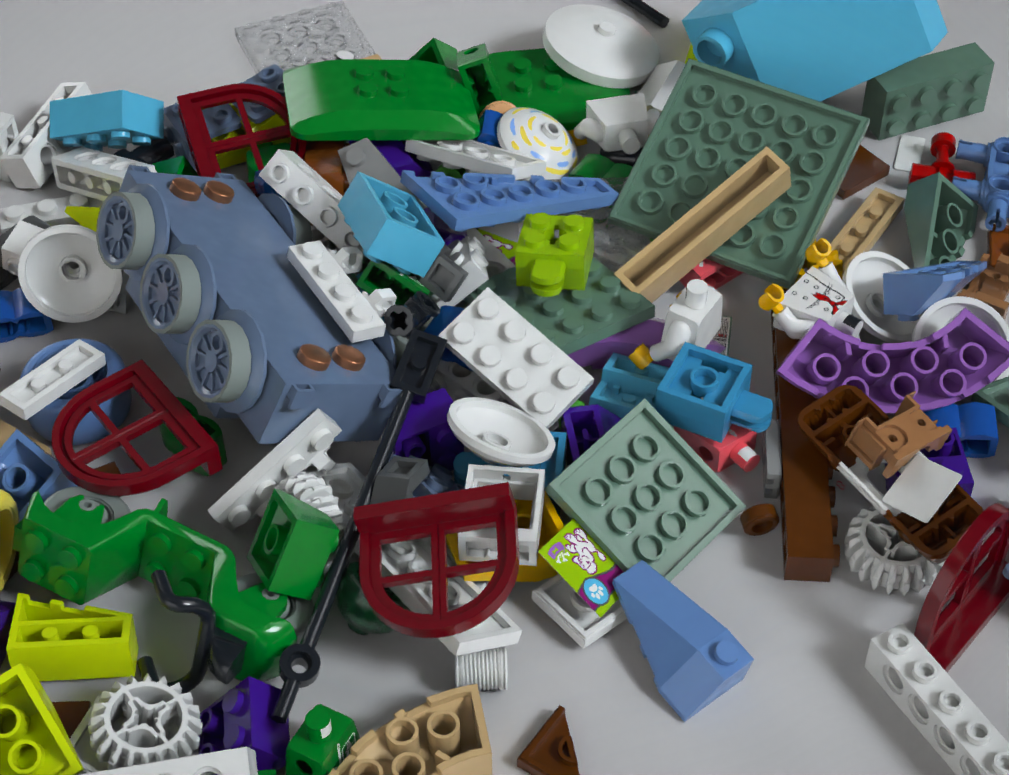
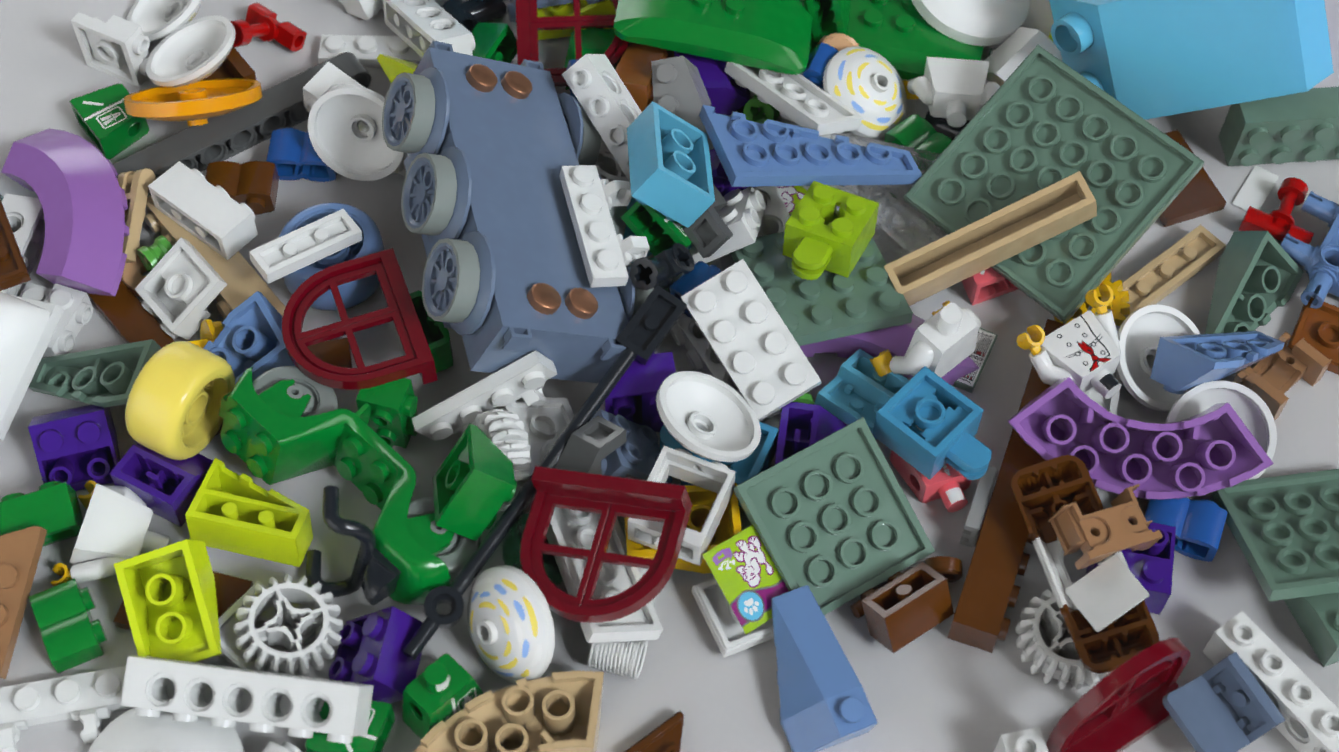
camera: 15 degrees right, 10 degrees up
none -> green brick [356,378,418,448]
none -> white dish [467,565,555,683]
none -> reddish brown brick [850,562,954,653]

